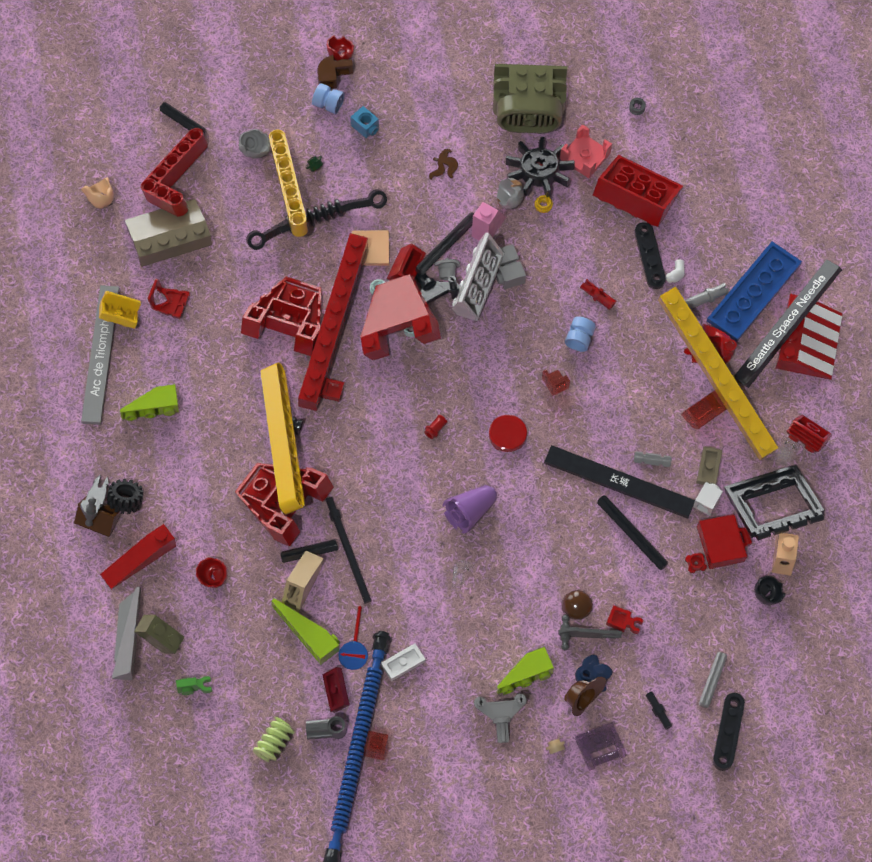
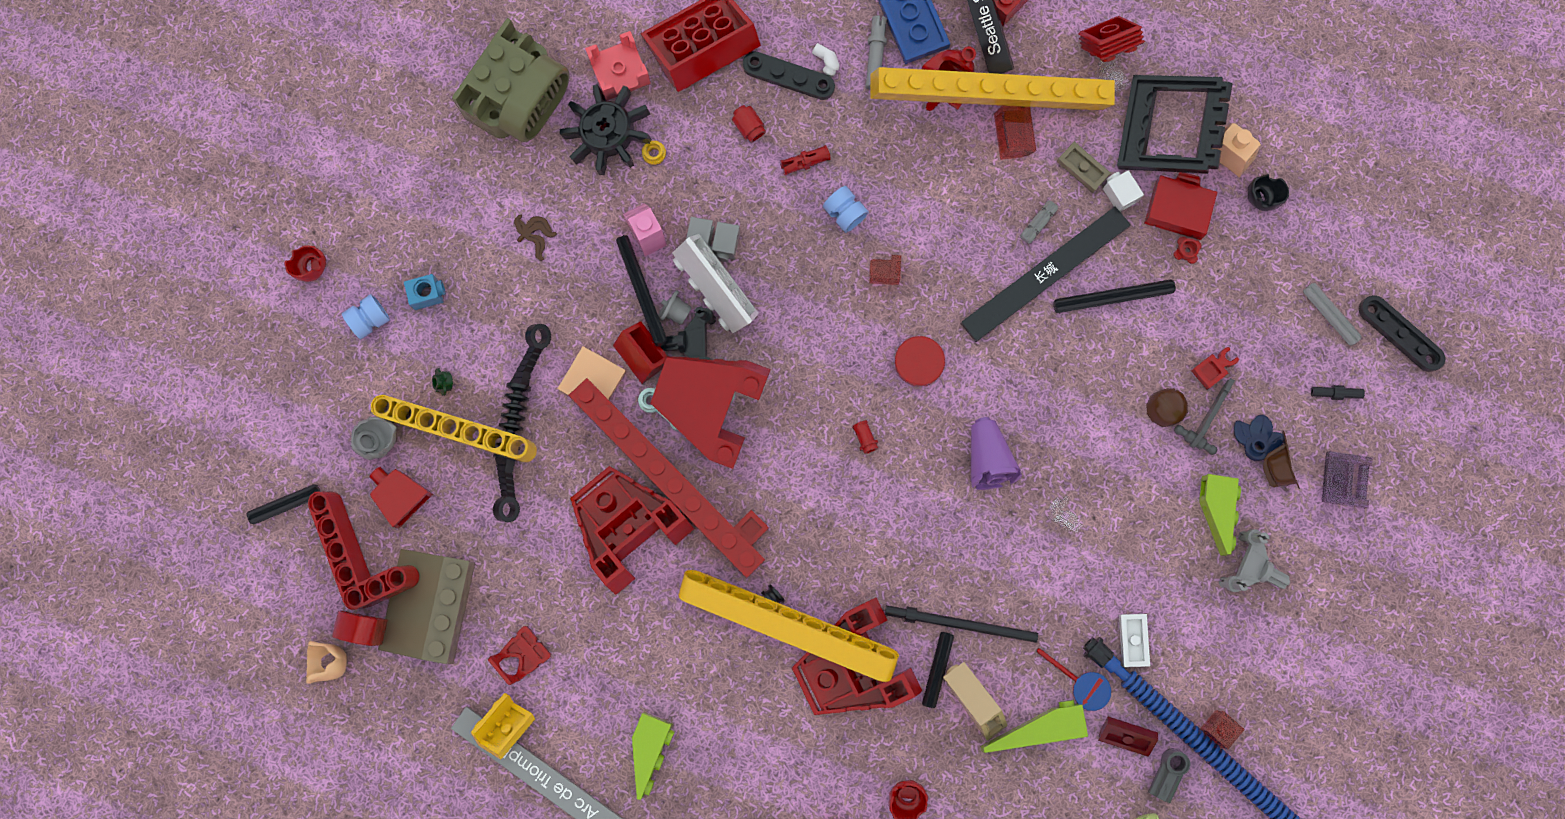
camera: 55 degrees left, 15 degrees up
reddish brown brick [317,55,353,89] -> none
light grey hair [497,178,524,210] -> none
tan plate [546,739,565,754] -> none
none -> red beam [332,611,388,646]
none -> red torso [369,467,433,529]
none -> red brick [732,105,766,143]

